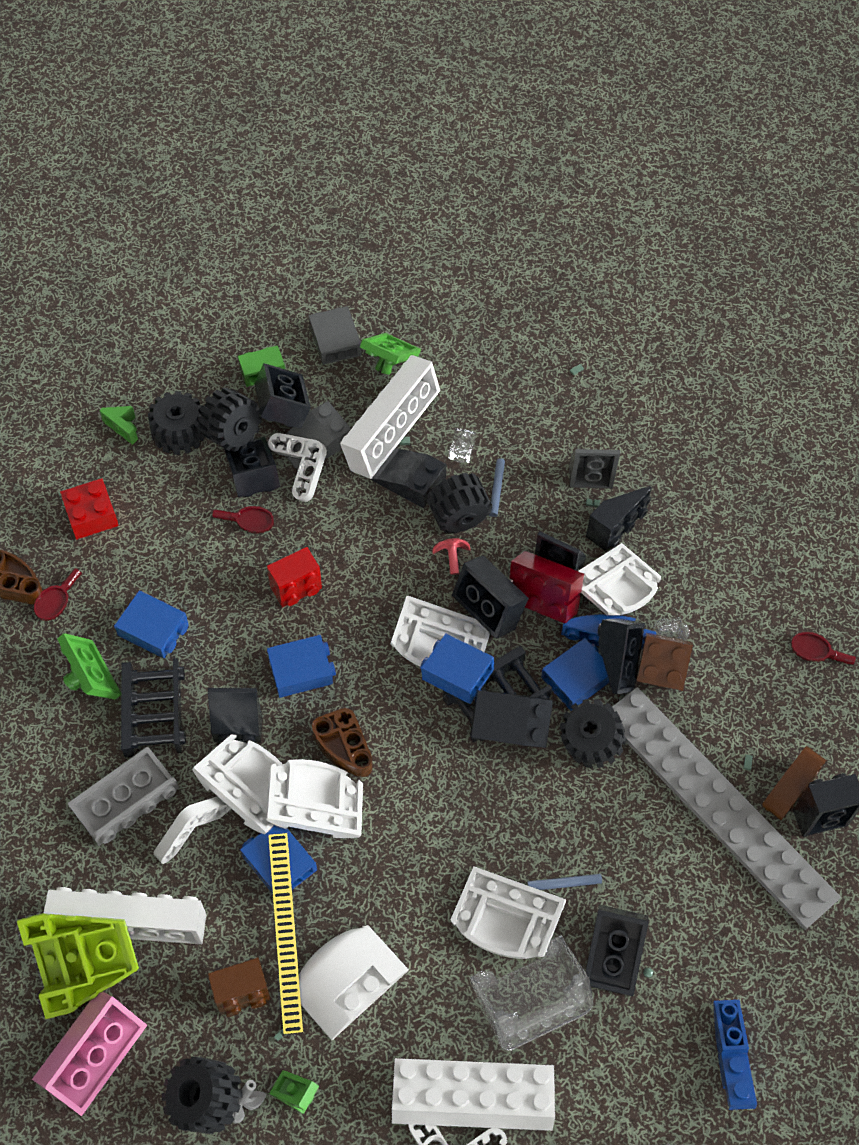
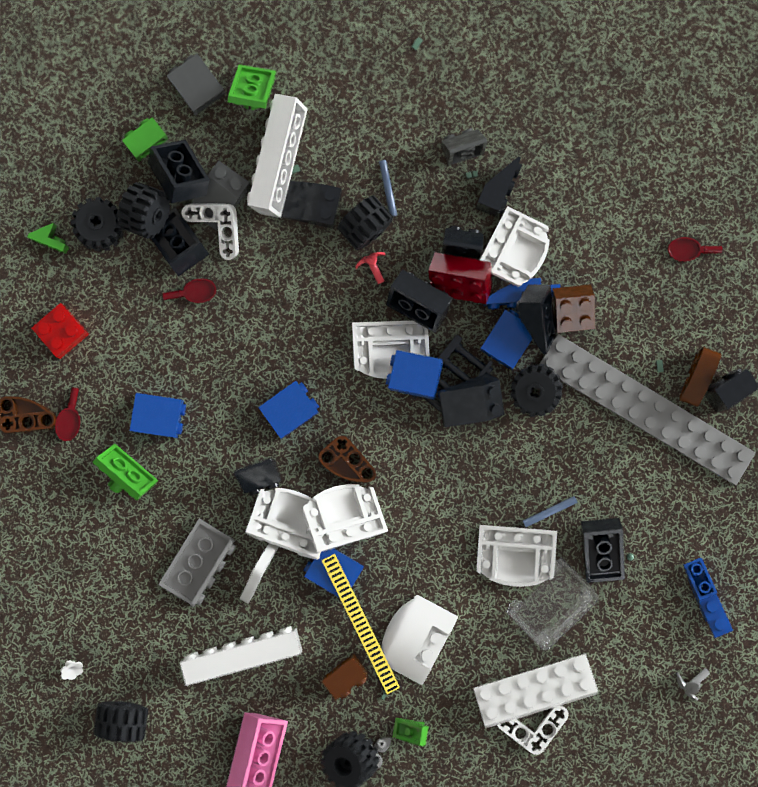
camera: 15 degrees left, 25 degrees up
lime wedge [17,913,139,1019] -> none
black fence [121,658,186,758] -> none
red brick [267,547,322,608] -> none
clear bracket [448,428,476,463] -> none
clear bracket [652,617,690,641] -> none

